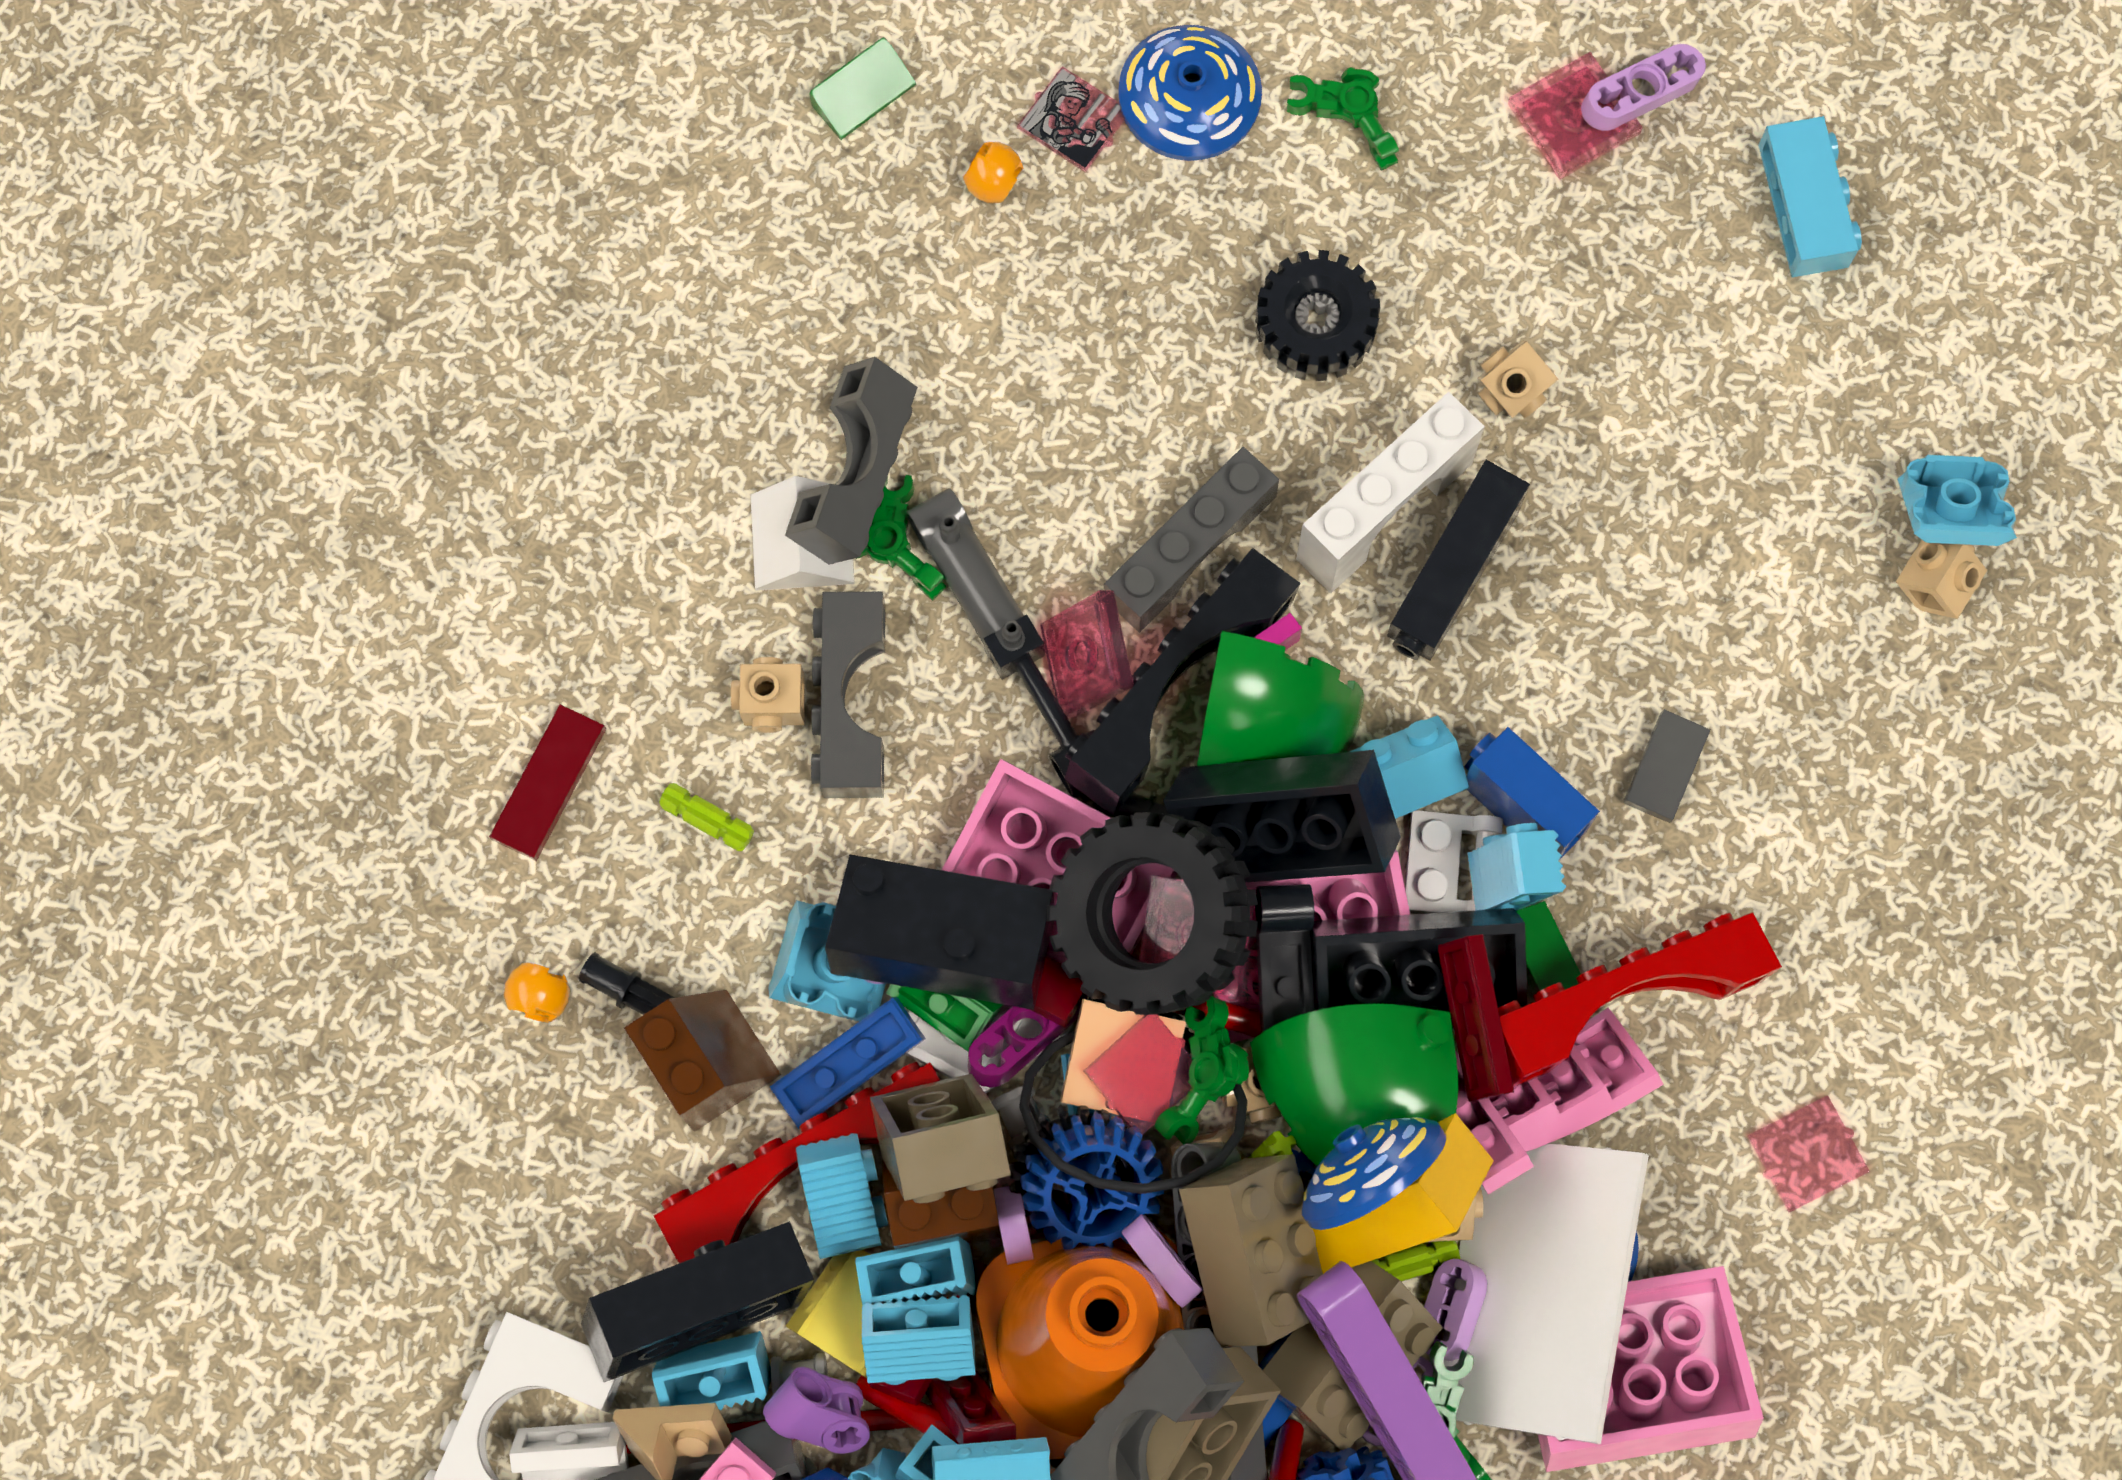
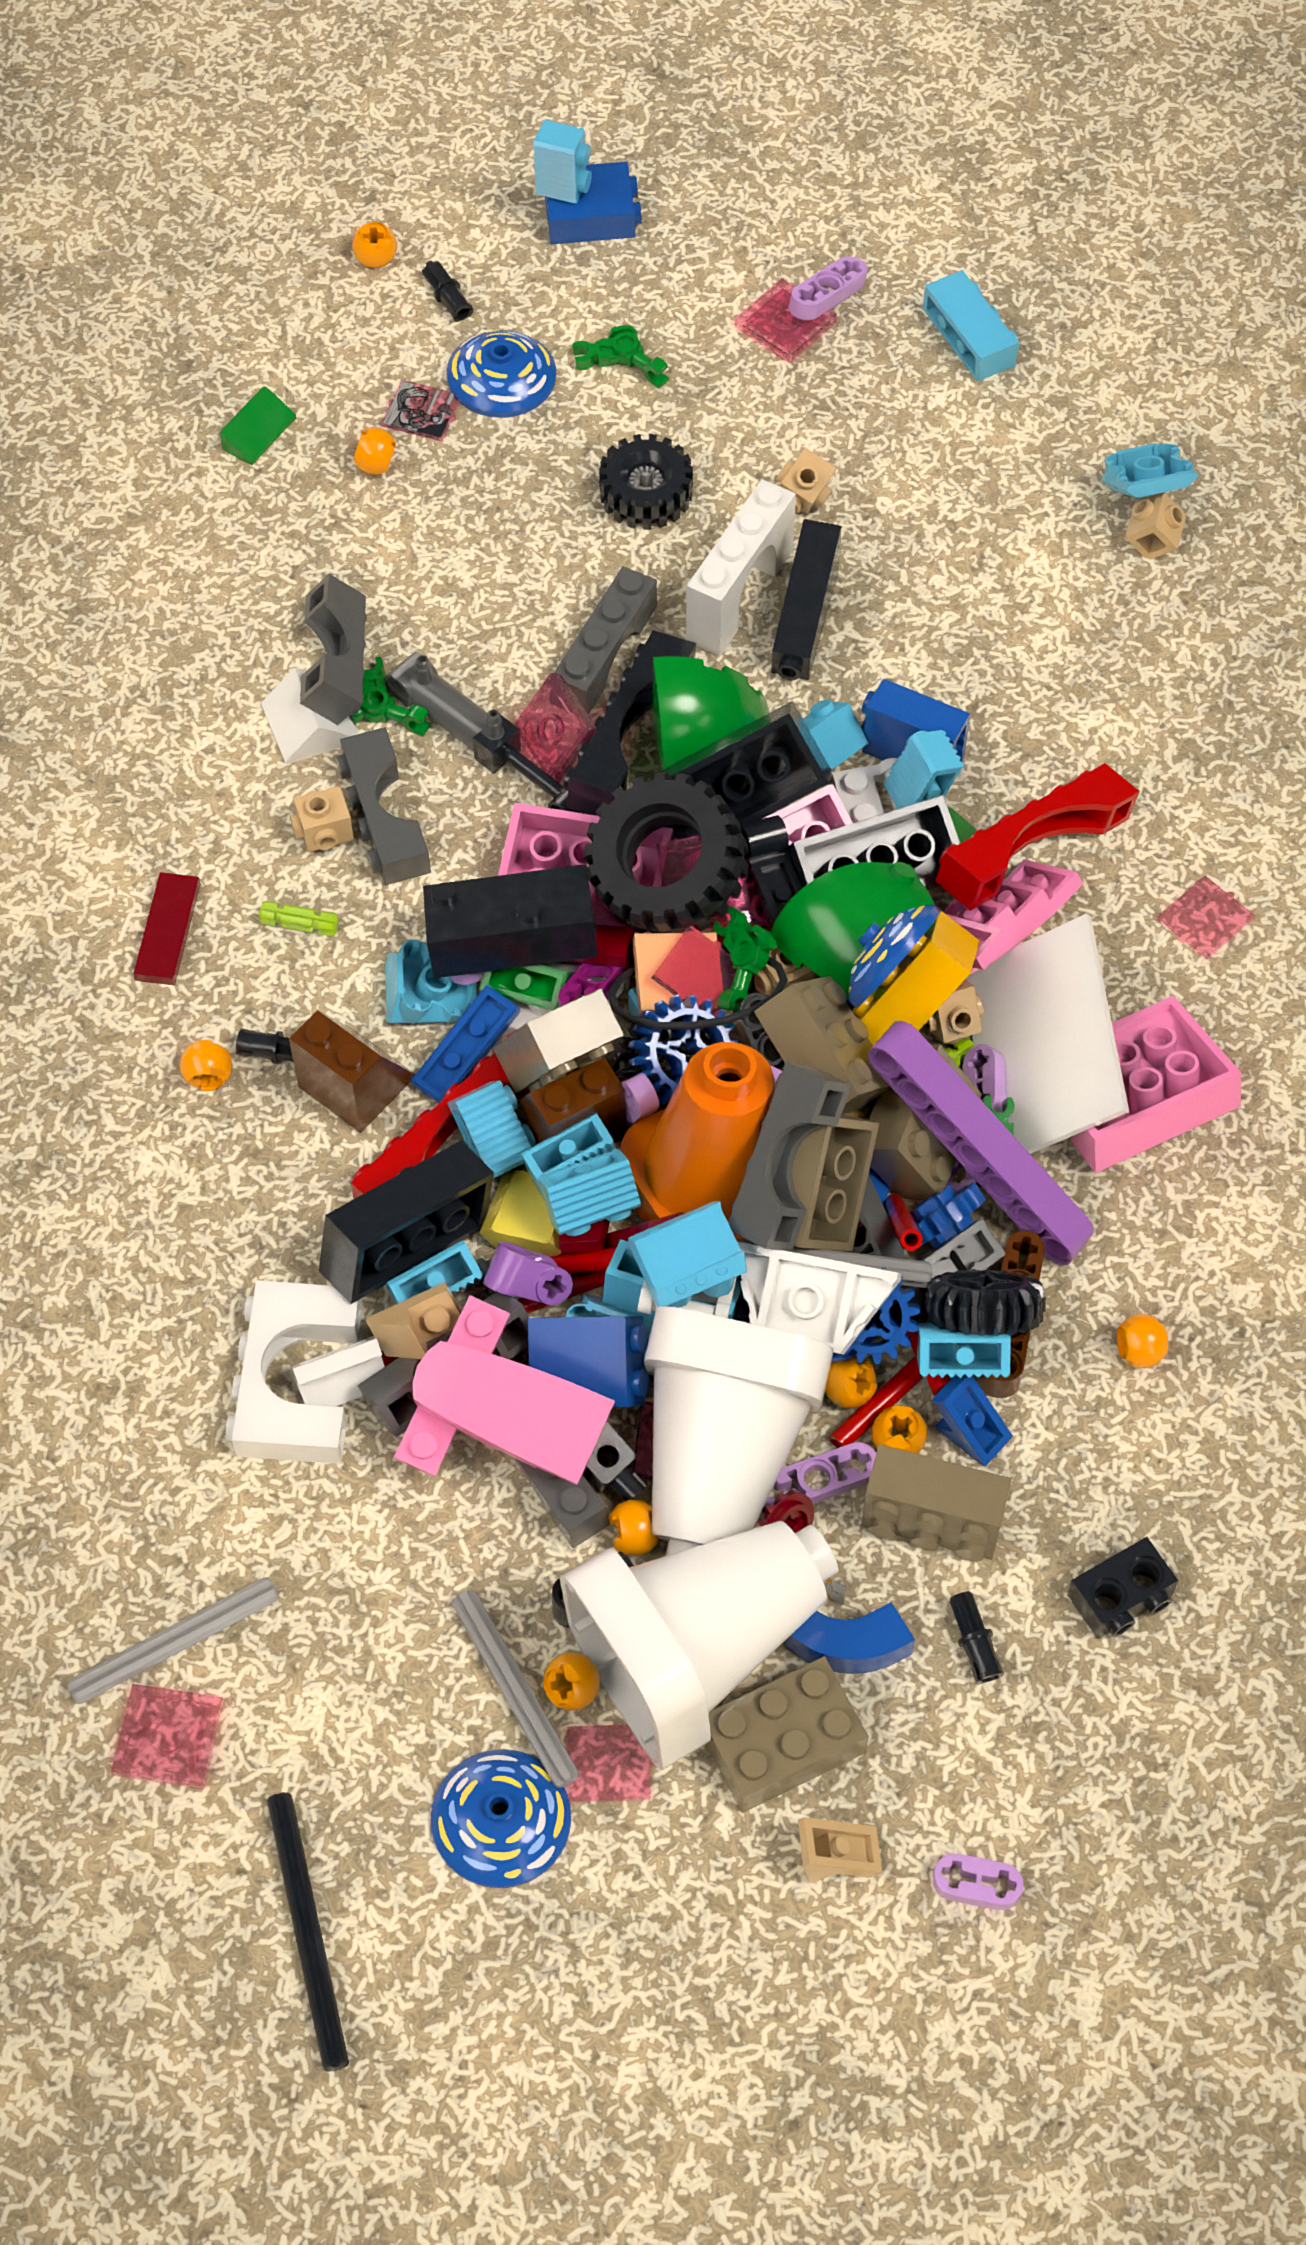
camera: 20 degrees left, 15 degrees down
dark red tile [1438,934,1514,1102] -> none
dark grey tile [1623,709,1711,823] -> none

